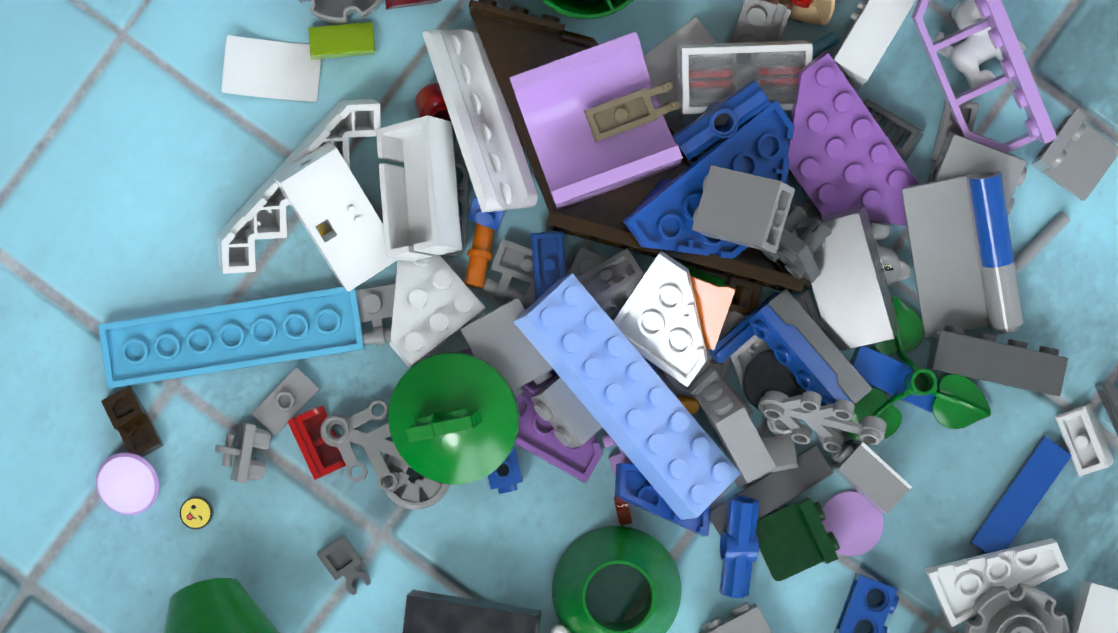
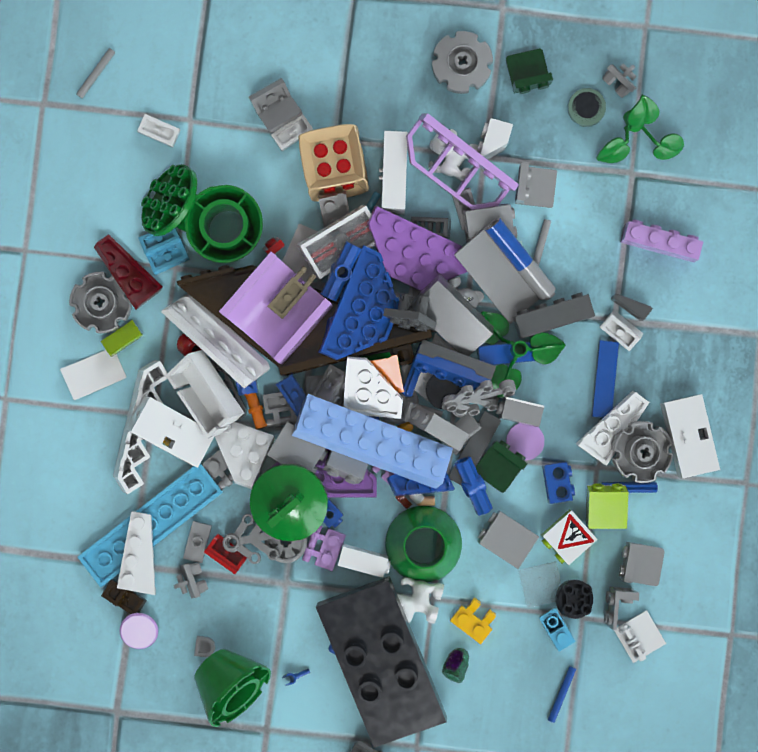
camera: 30 degrees left, 0 degrees up
light yellow tile [179,496,214,529] -> none
dark grey plate [317,533,371,595] -> none
light grey brick [692,165,795,254] -> none
none -> white wing [117,511,156,595]
none -> light grey tile [194,636,215,657]
none -> red plate [262,237,285,255]
none -> lavender plate [302,526,346,571]
none -> white brick [338,544,391,578]
none -> arm [409,494,435,506]
none -> white slope [477,118,513,160]

